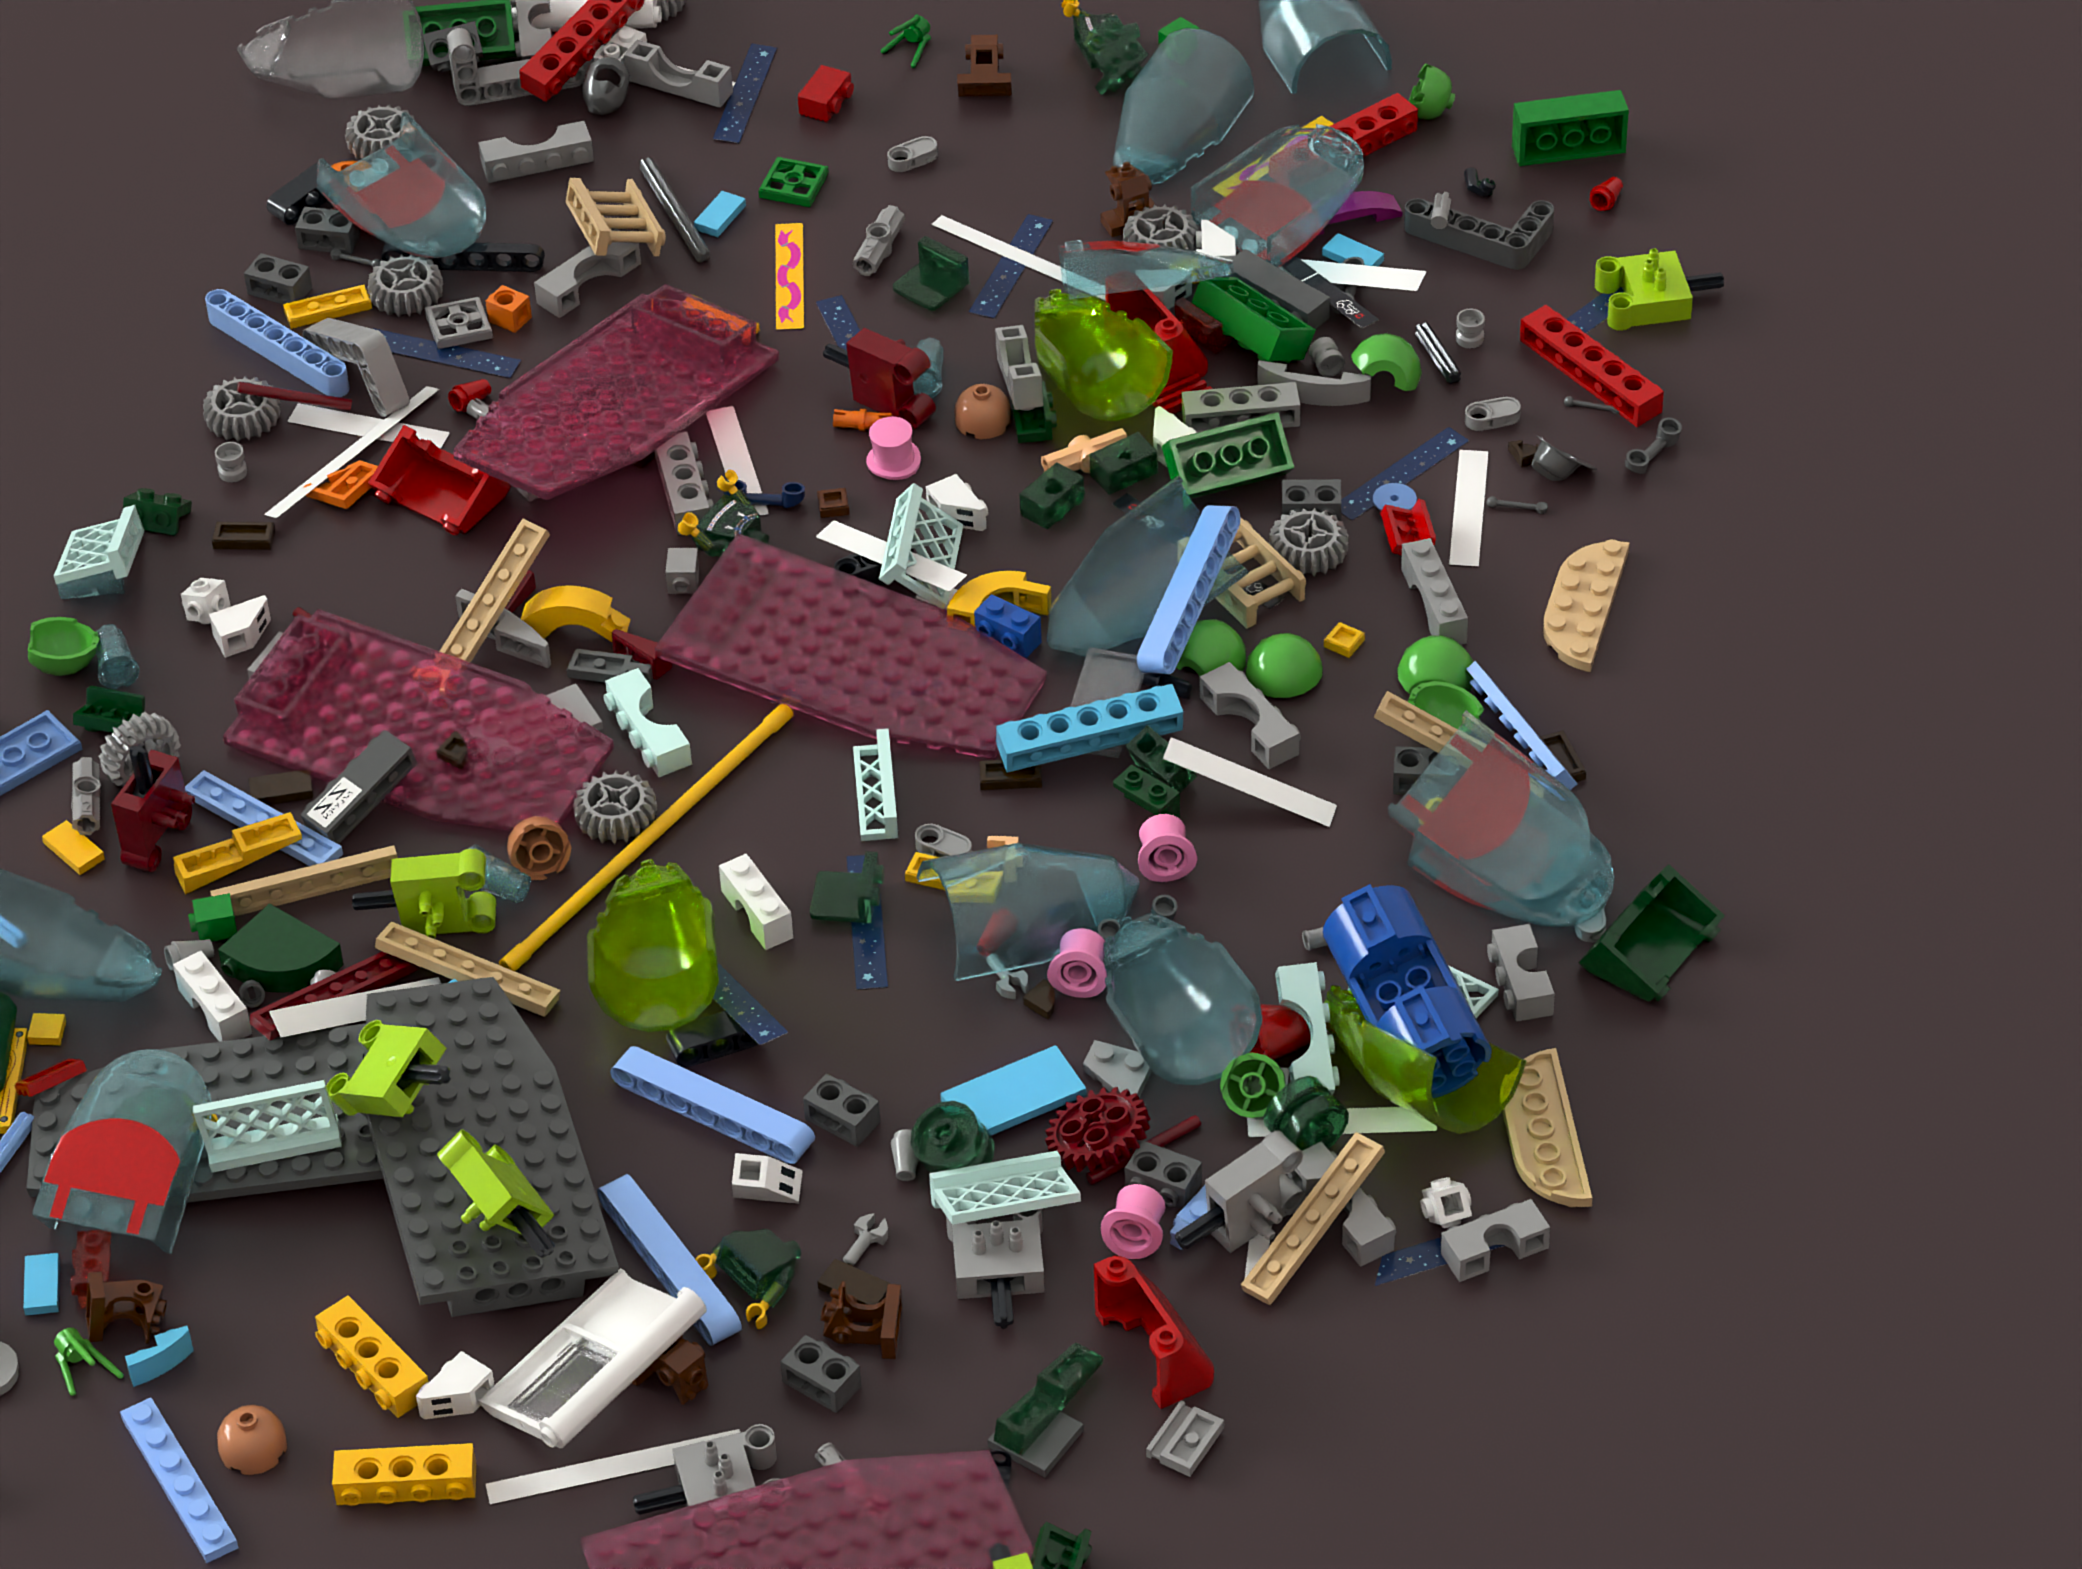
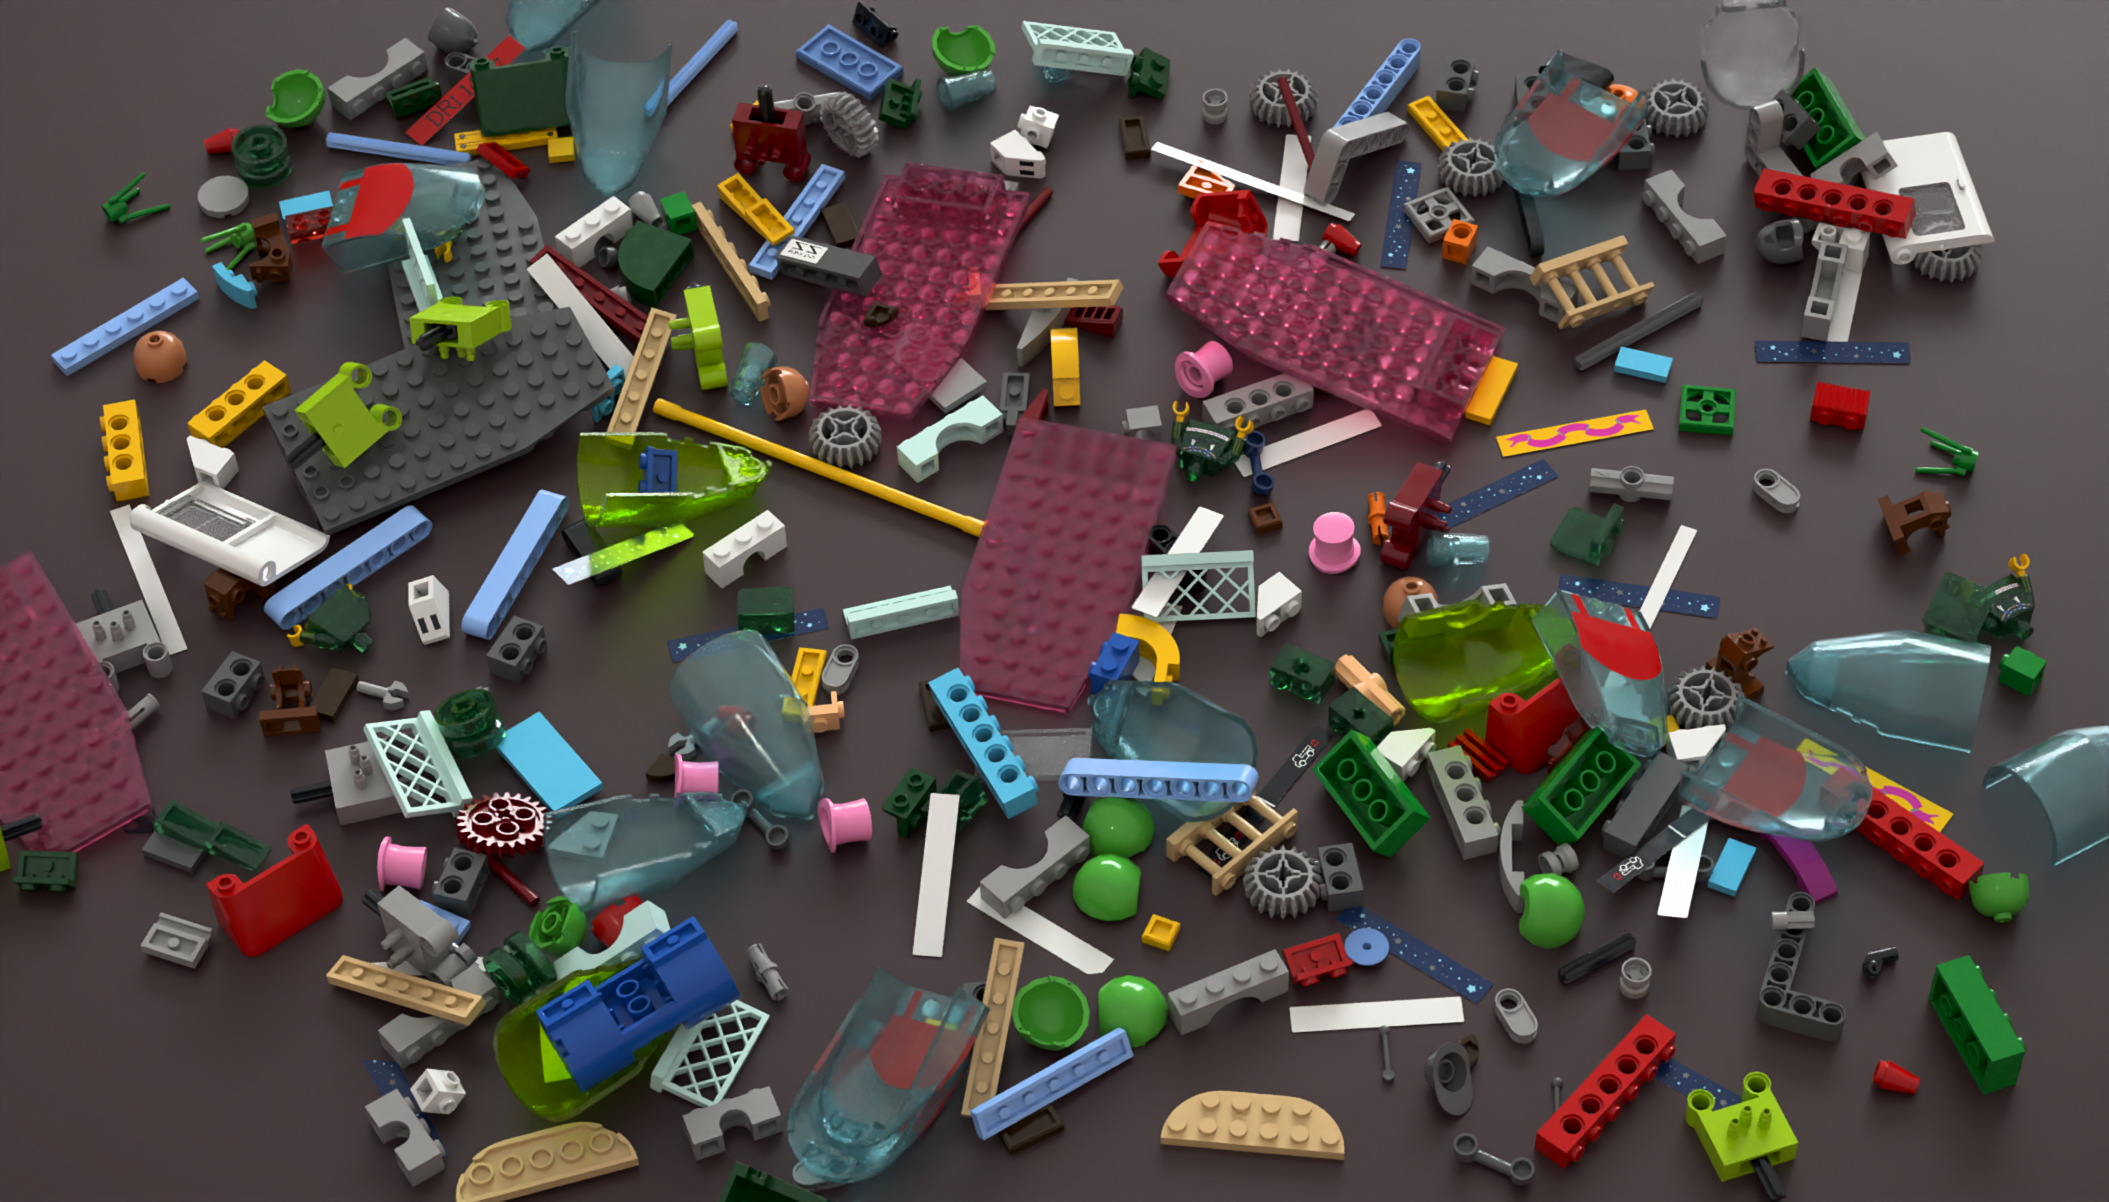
camera: 80 degrees right, 5 degrees up
none -> blue bracket [638,446,678,506]
none -> white sticker [966,887,1114,975]
none -> bright pink piece [1175,341,1233,398]

